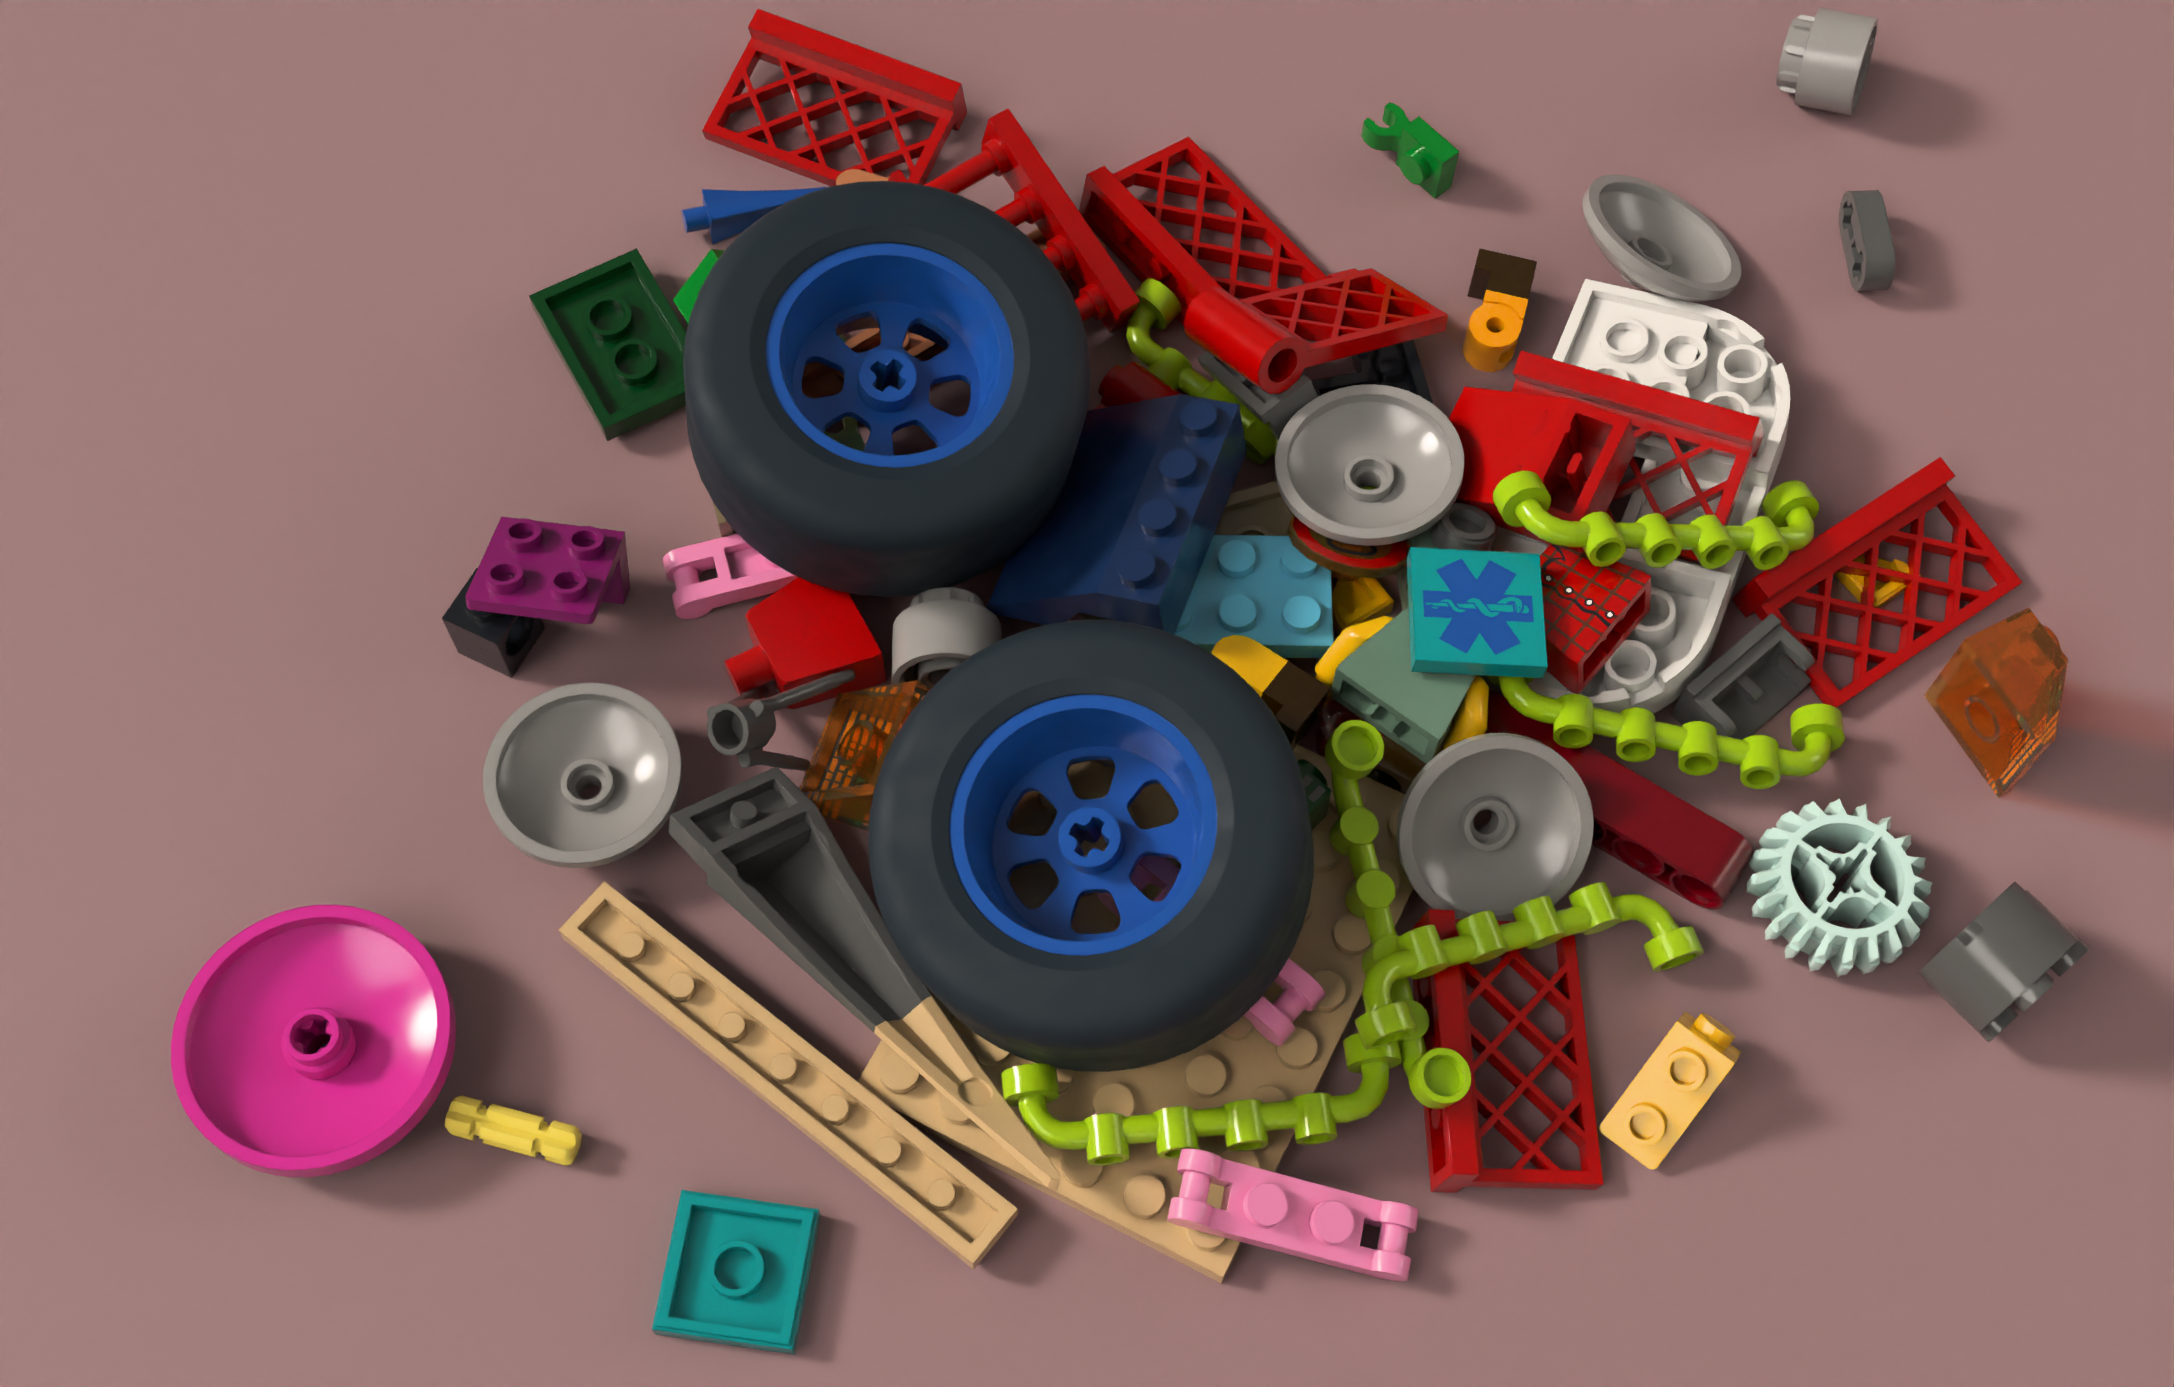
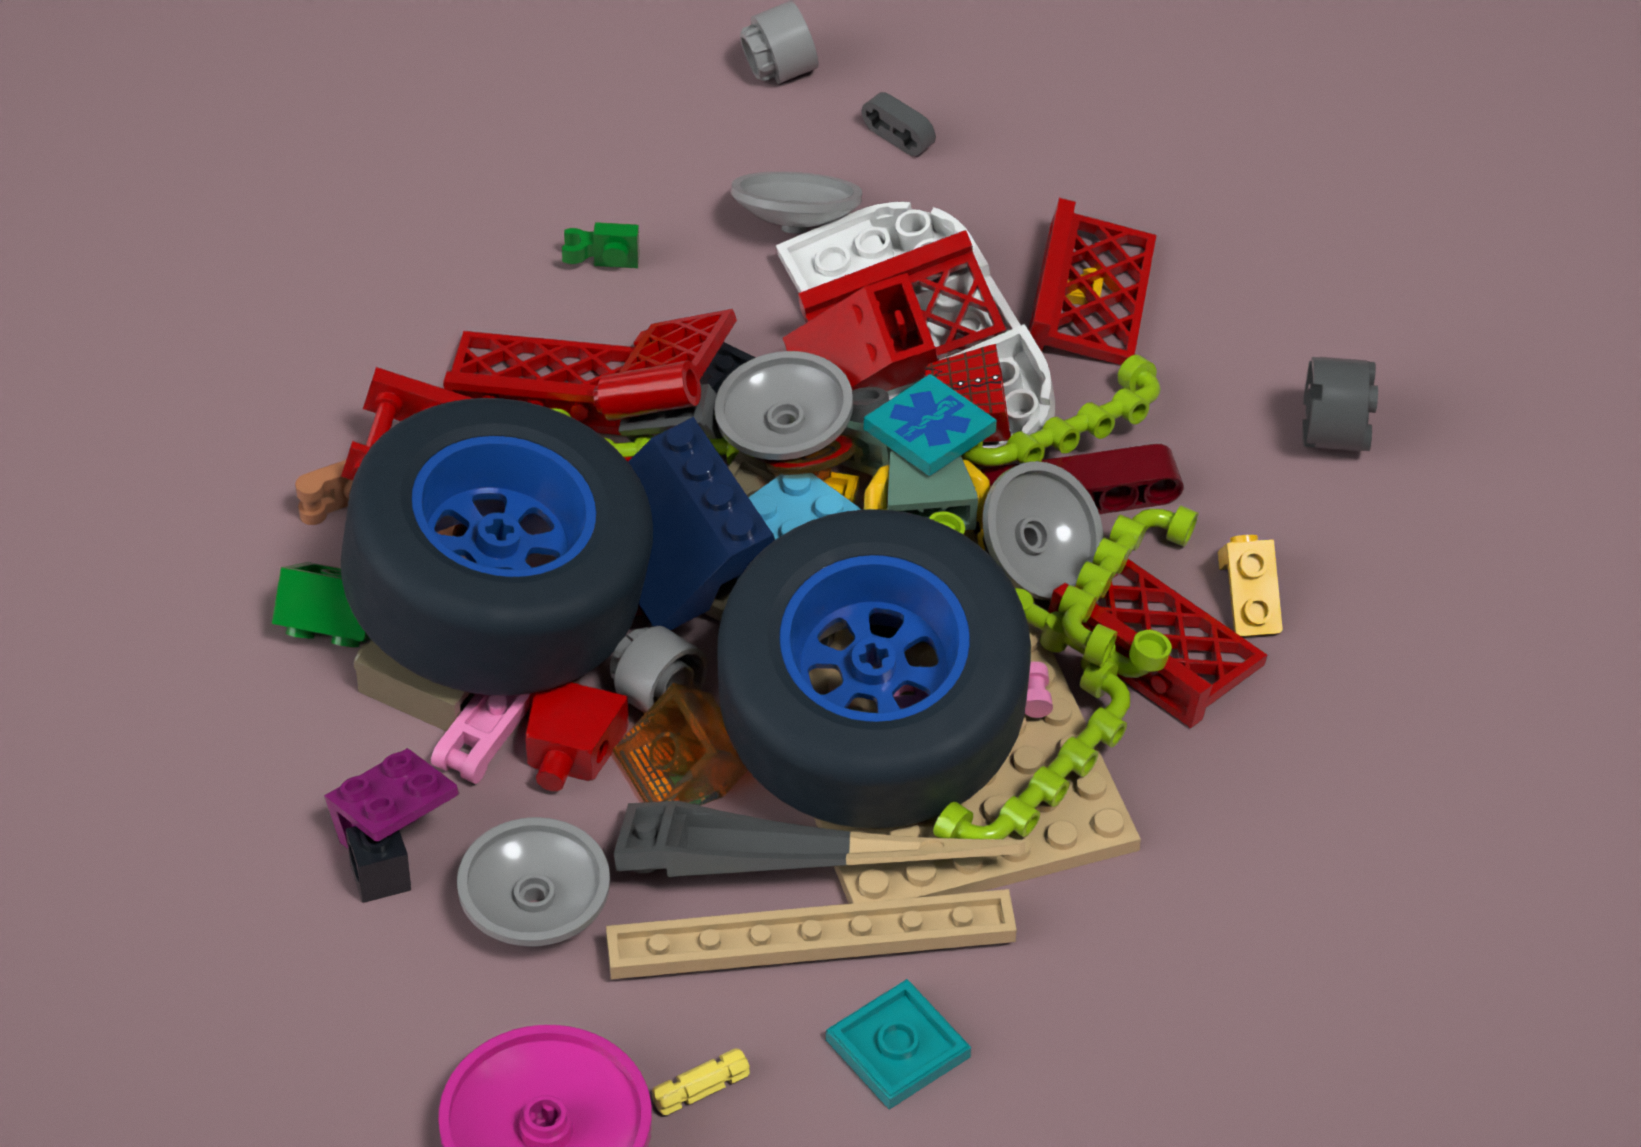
camera: 45 degrees left, 15 degrees down
dark green plate [529,248,686,441] -> none
blue piece [681,186,831,245] -> none
red fence [702,9,967,186] -> none
dark grey plant [707,669,856,771] -> none
bright pink plate [1167,1149,1419,1281] -> none
leg [1463,248,1537,372] -> none
lime bar [1493,471,1819,570] -> none
dark grey hinge [1671,613,1815,740] -> none
light aqua gear [1746,798,1932,977] -> none
clear orange slope [1924,607,2068,798] -> none

